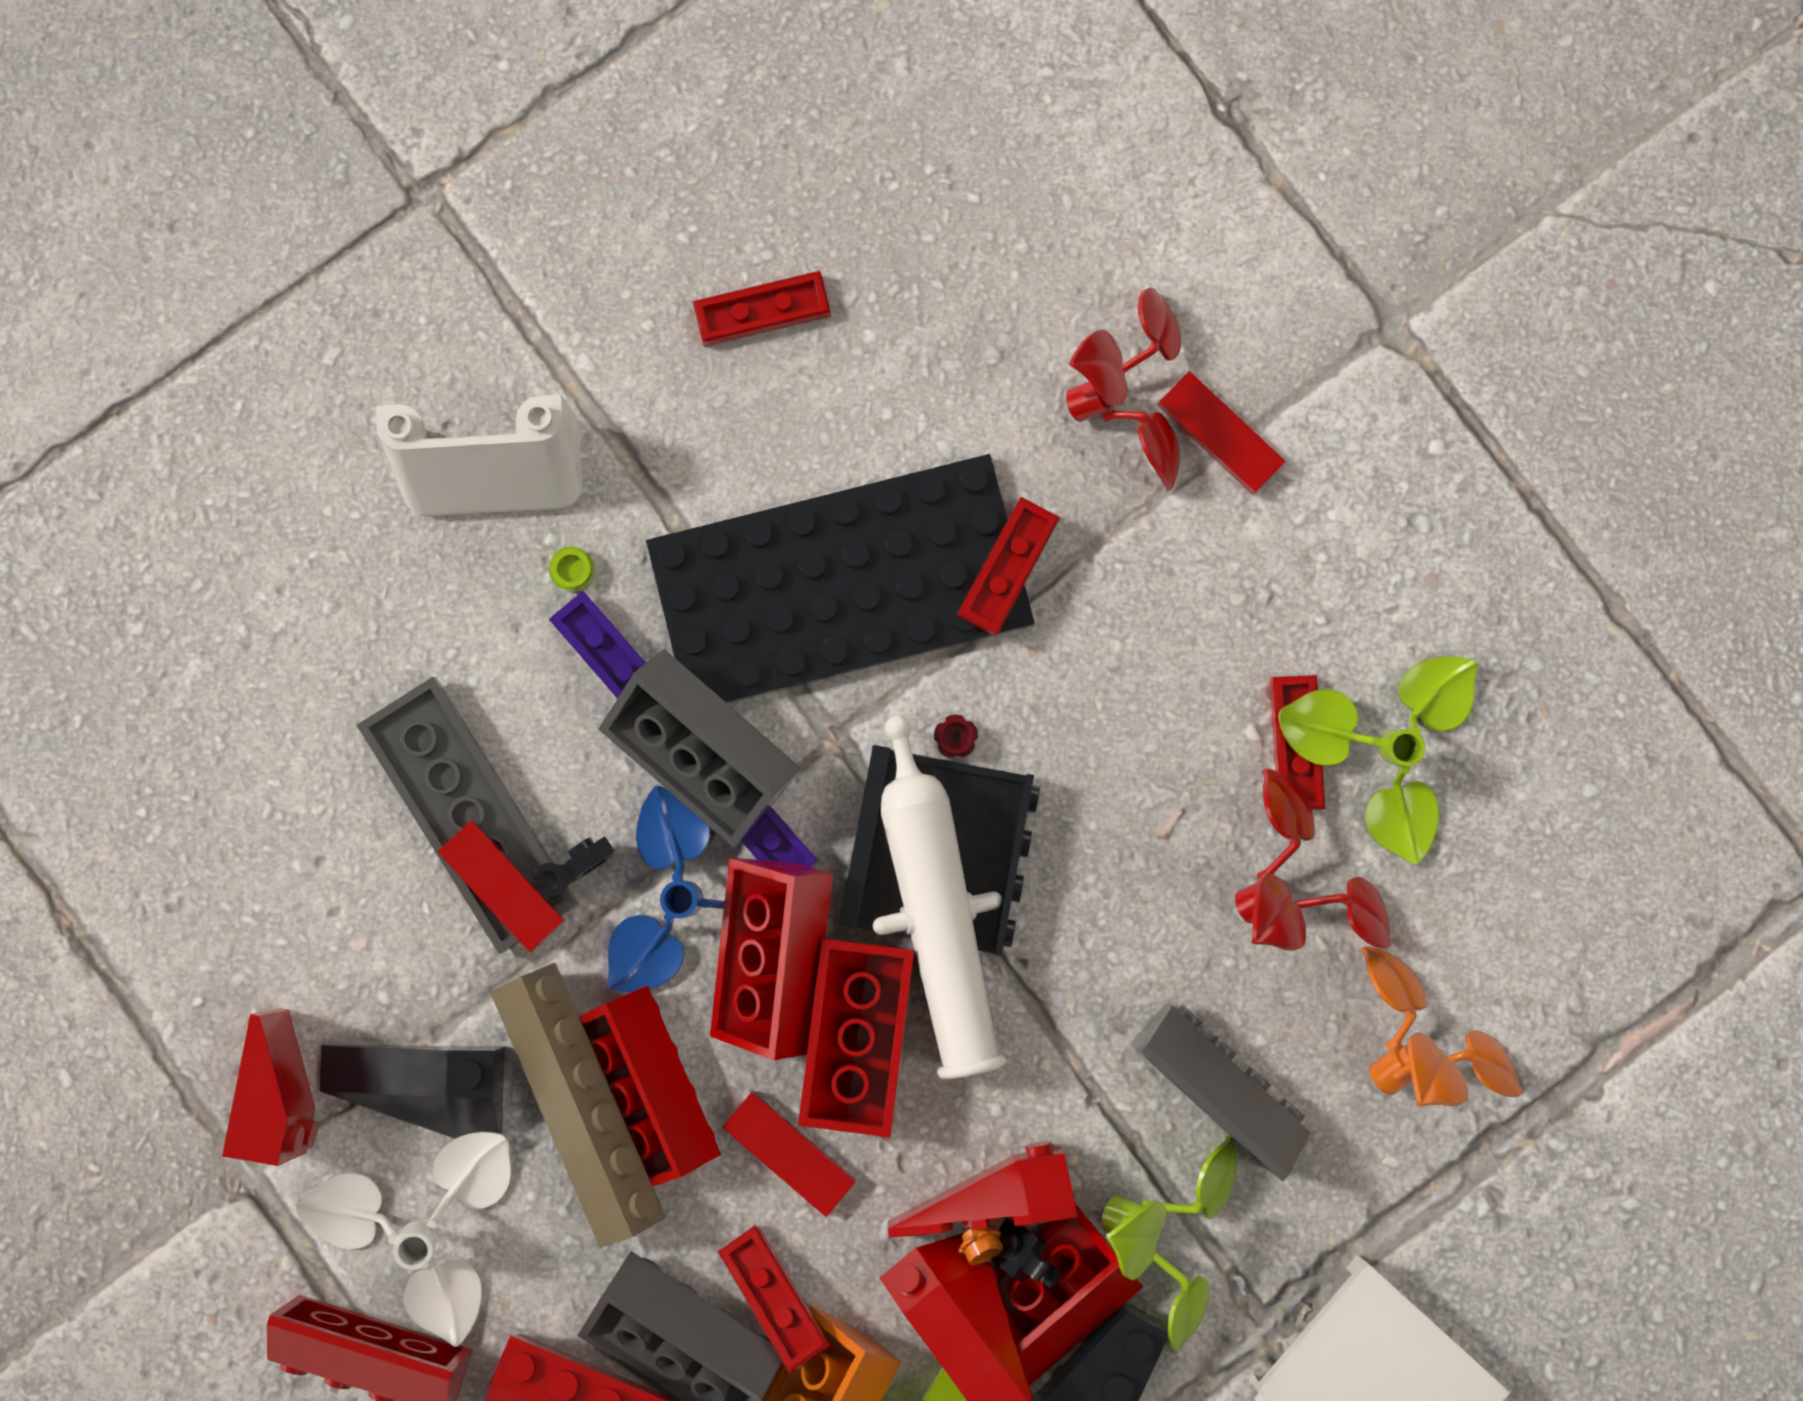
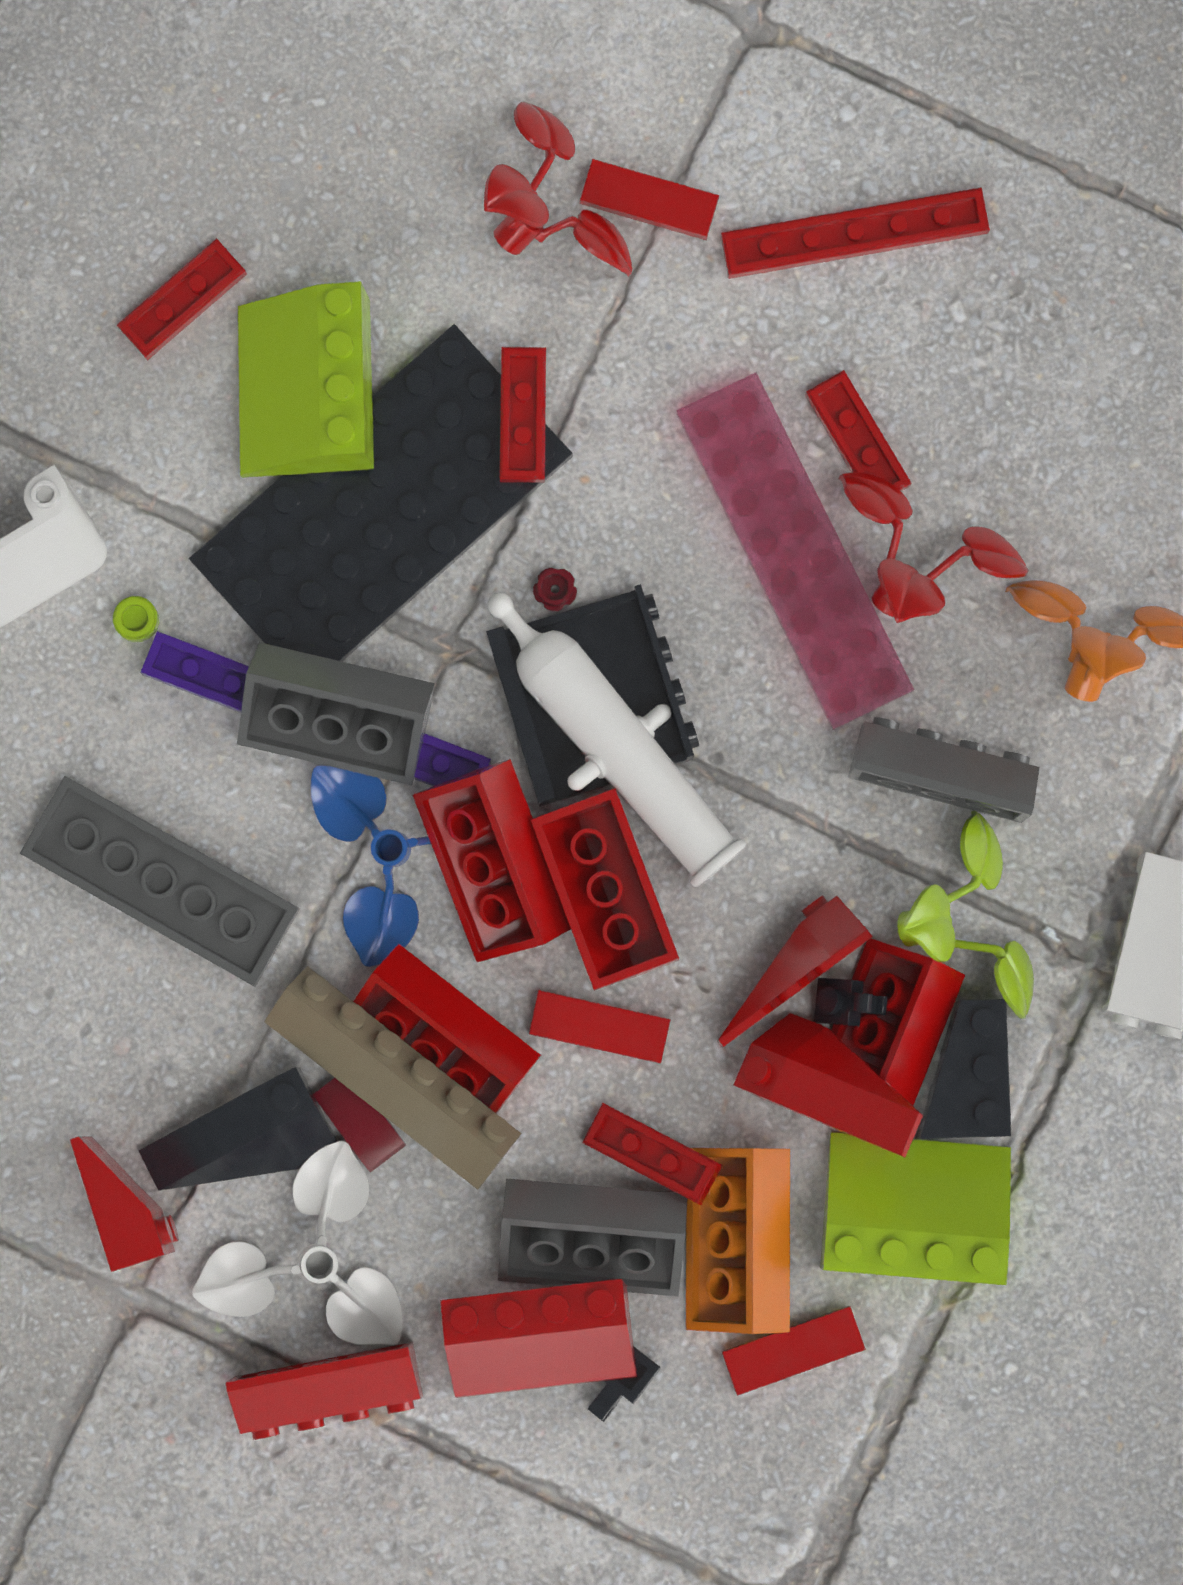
camera: 25 degrees left, 0 degrees up
red tile [437,820,566,953] -> none
black plate [532,836,615,900] -> none
orange plate [959,1228,1003,1266] -> none
lime plant [1278,656,1478,864] -> none
none -> lime slope [238,281,374,478]
none -> dark red slope [313,1078,406,1173]
none -> clear pink plate [676,372,914,730]
none -> red tile [721,187,990,279]

